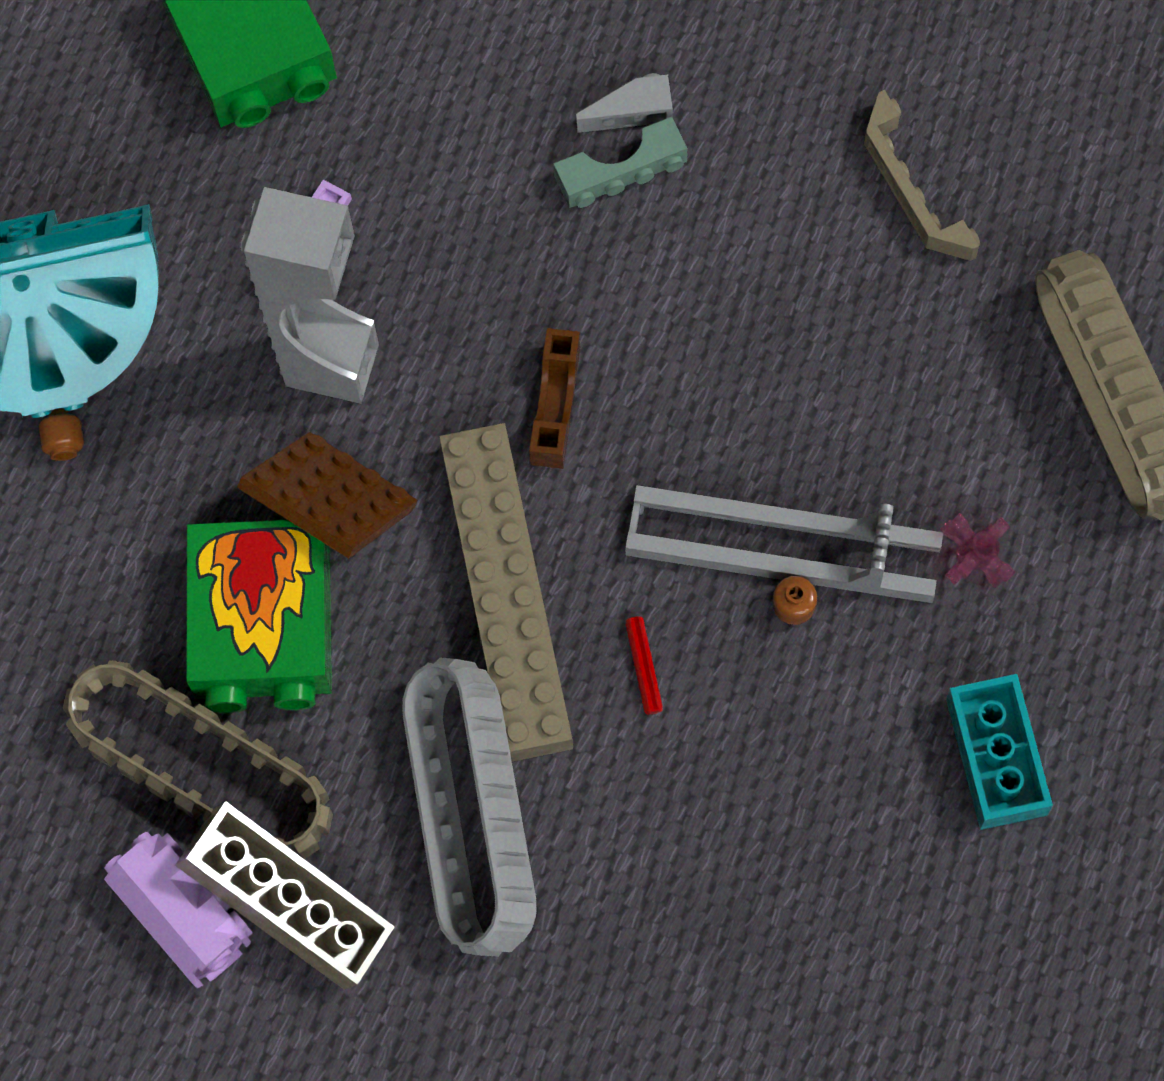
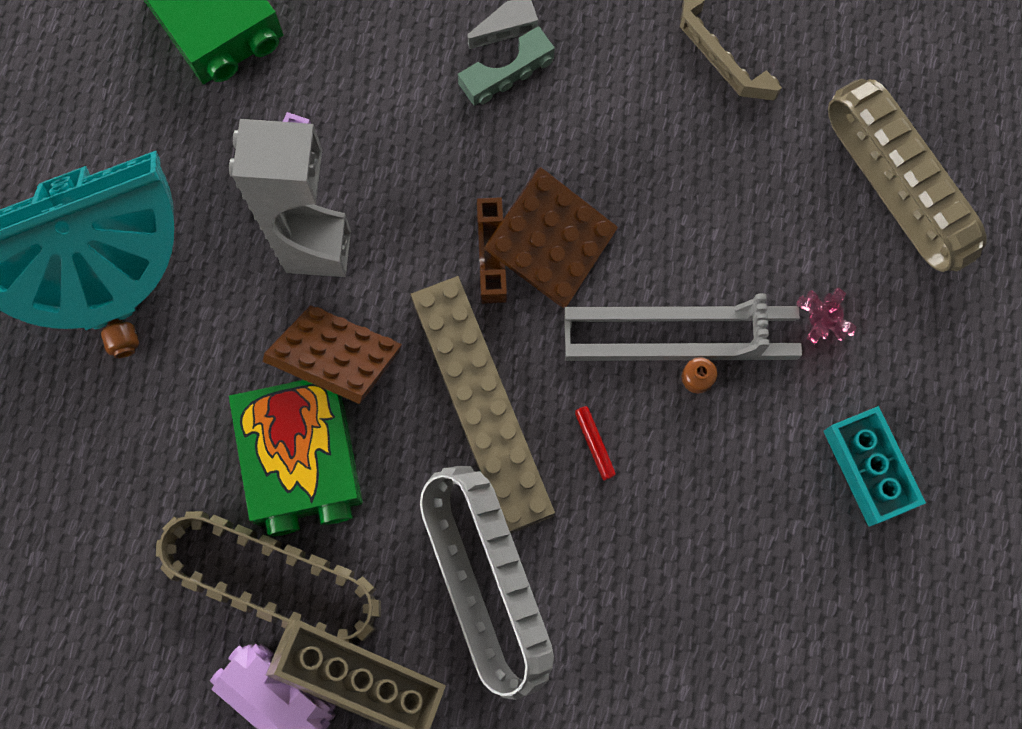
camera: 15 degrees left, 5 degrees up
none -> reddish brown plate [483,167,618,308]

